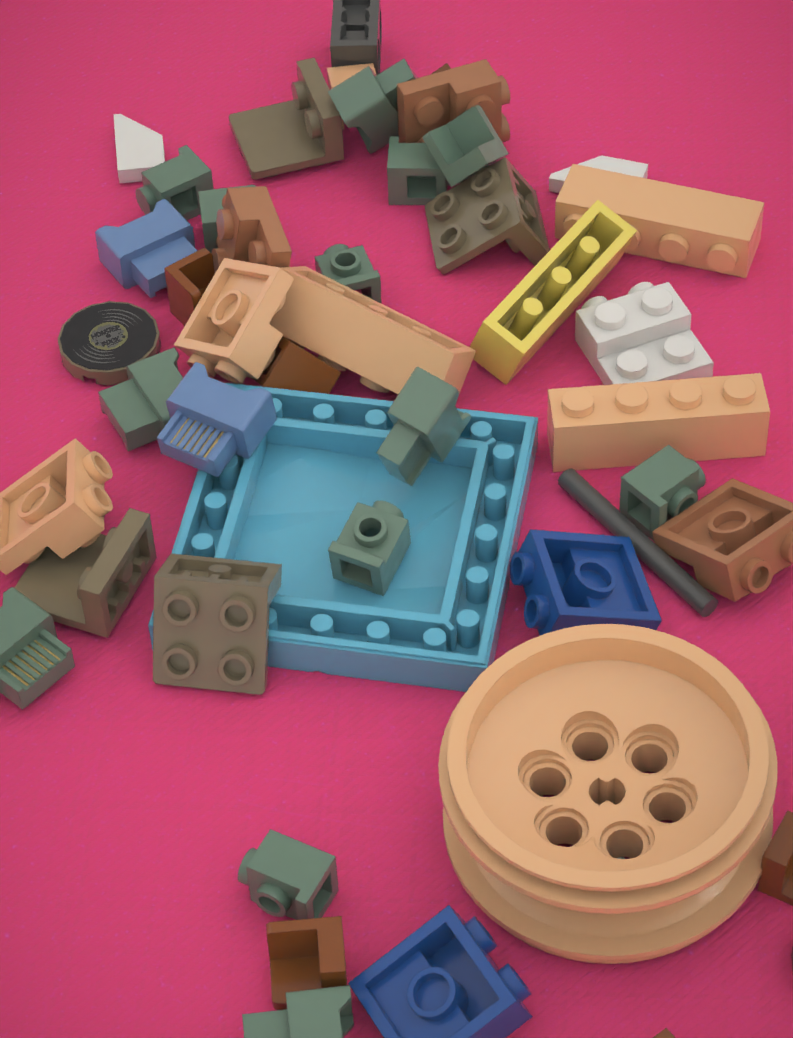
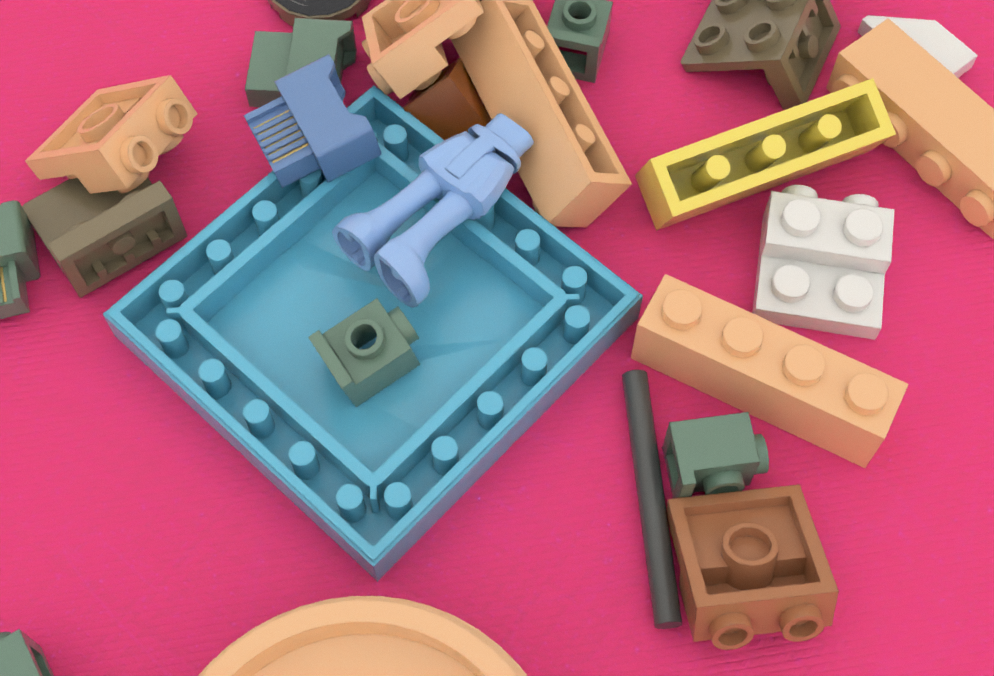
camera: 30 degrees right, 15 degrees up
dark tan bracket [153,553,282,695] -> none
sand green piece [376,367,472,486] -> none
blue plate [510,529,662,635] -> none
none -> light blue piece [332,113,534,308]

